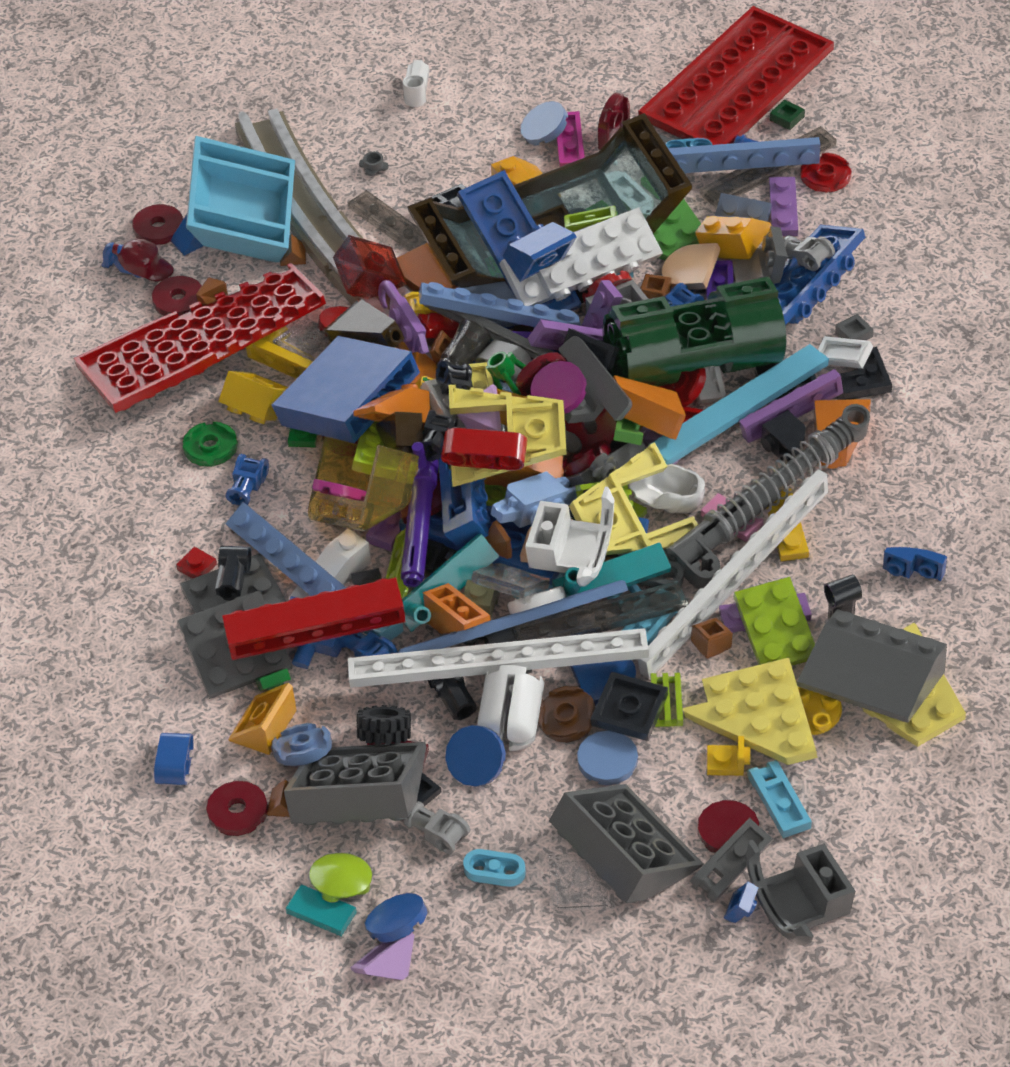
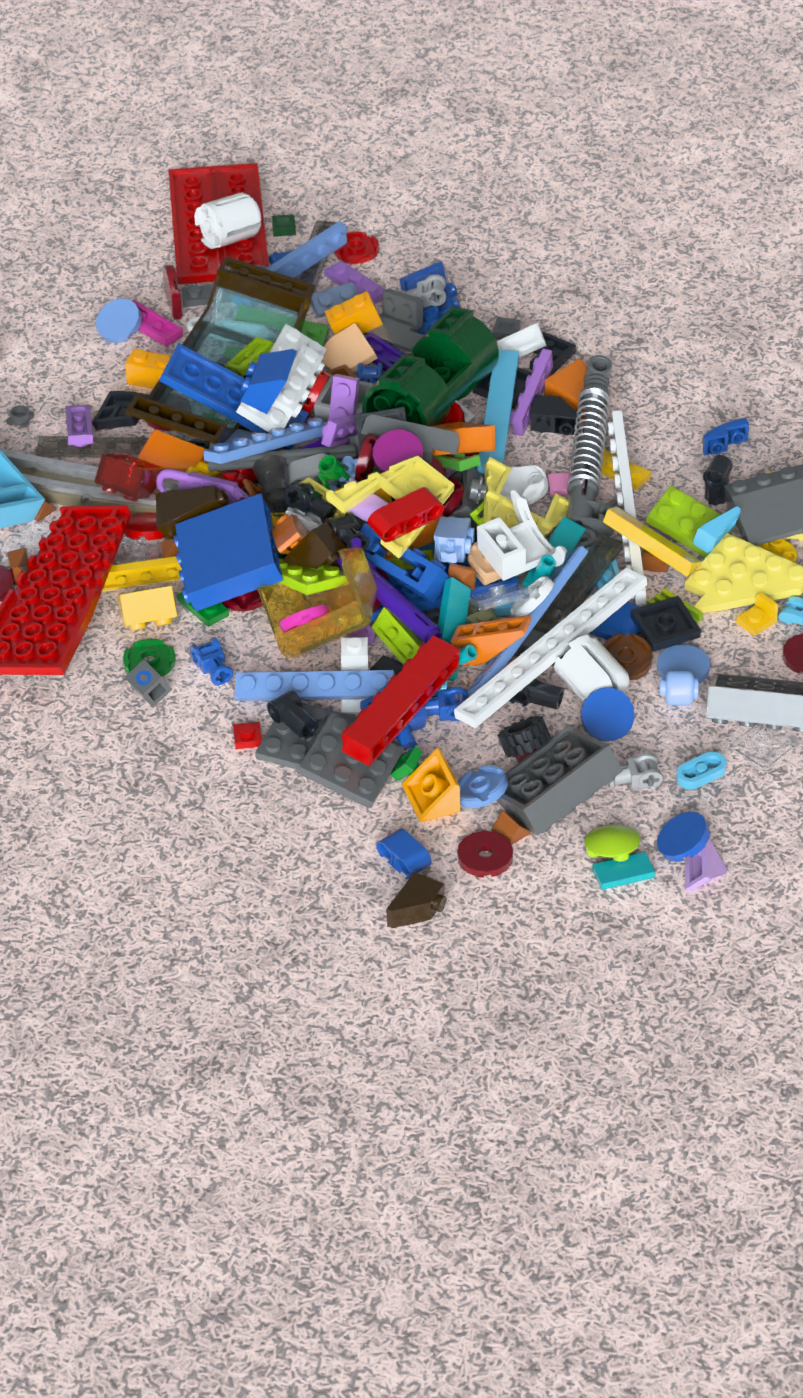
camera: 45 degrees left, 5 degrees down
none -> medium lavender plate [65,405,93,447]
none -> dark grey brick [124,660,172,706]
none -> white cylinder [195,193,261,249]
none -> dark brown slope [386,872,447,928]
none -> yellow slope [603,507,702,577]
none -> light blue head [659,670,698,706]
none -> medium azure slope [693,506,741,554]

